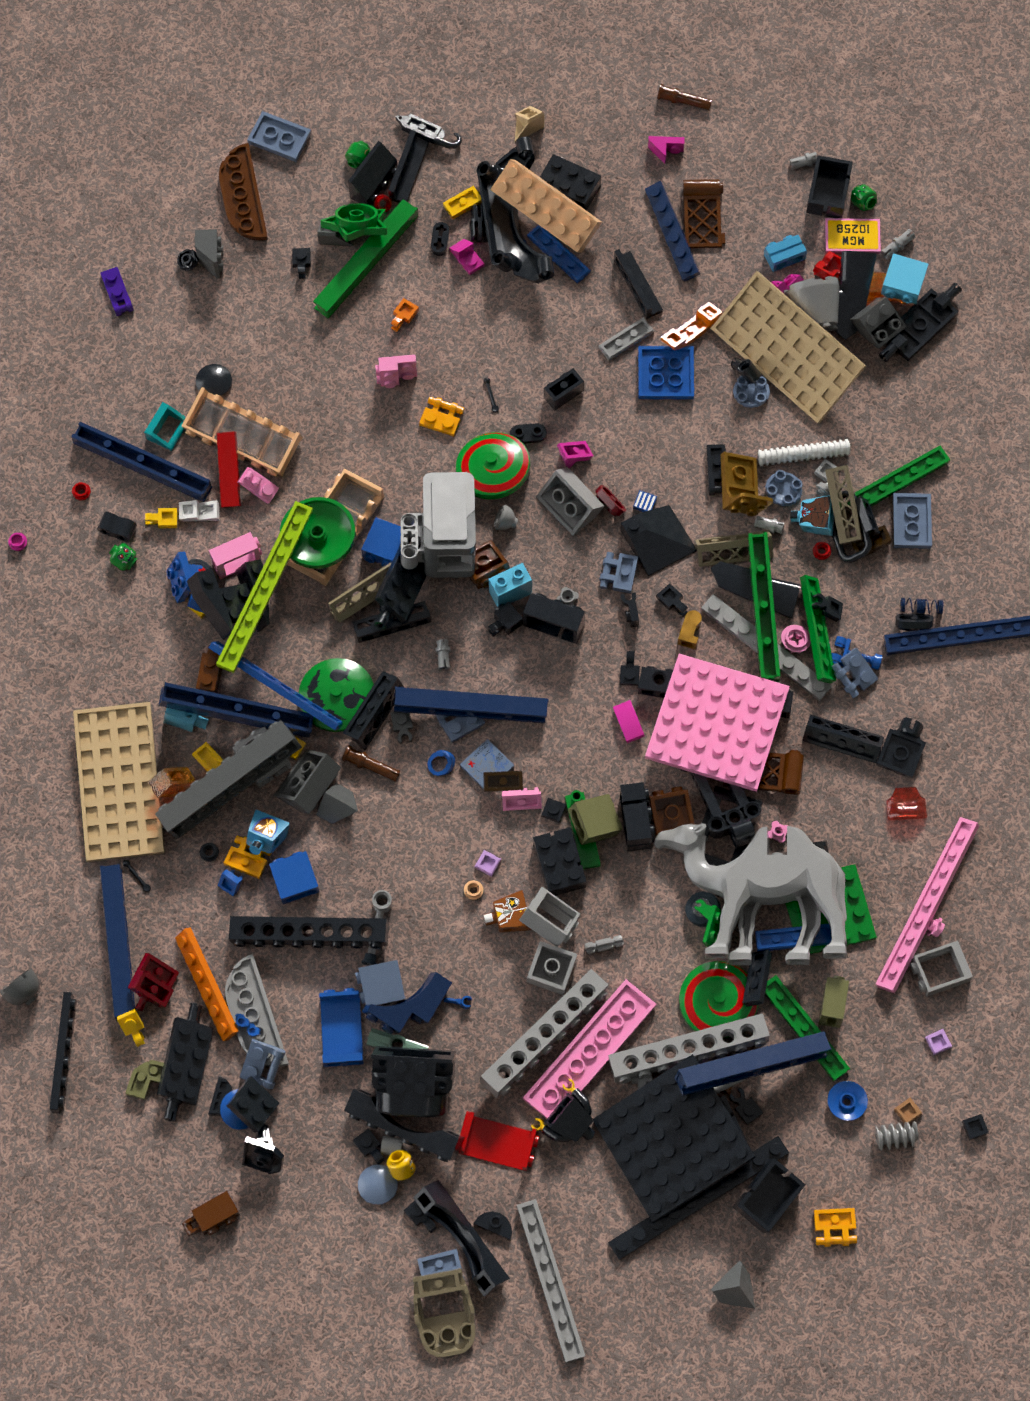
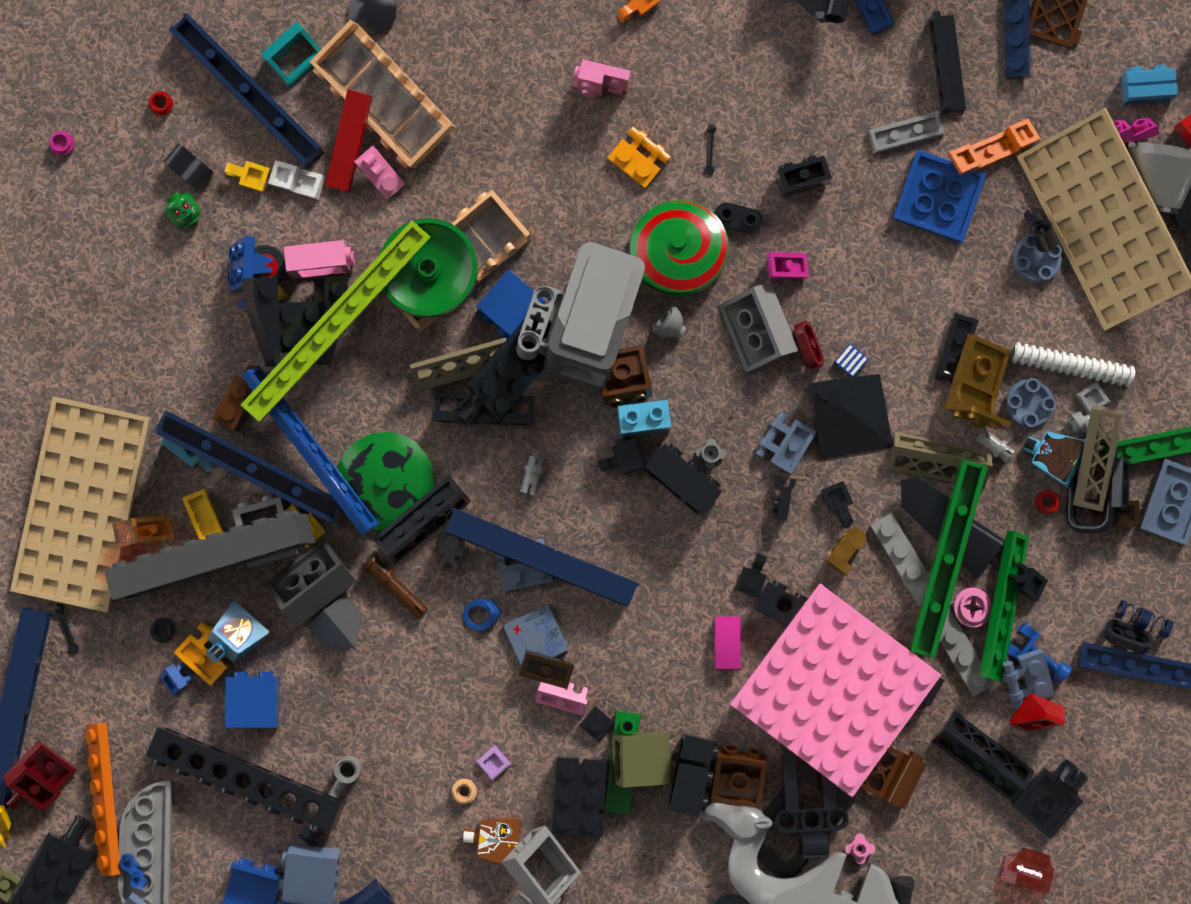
camera: 15 degrees right, 15 degrees up
none -> red slope [1009,693,1065,732]

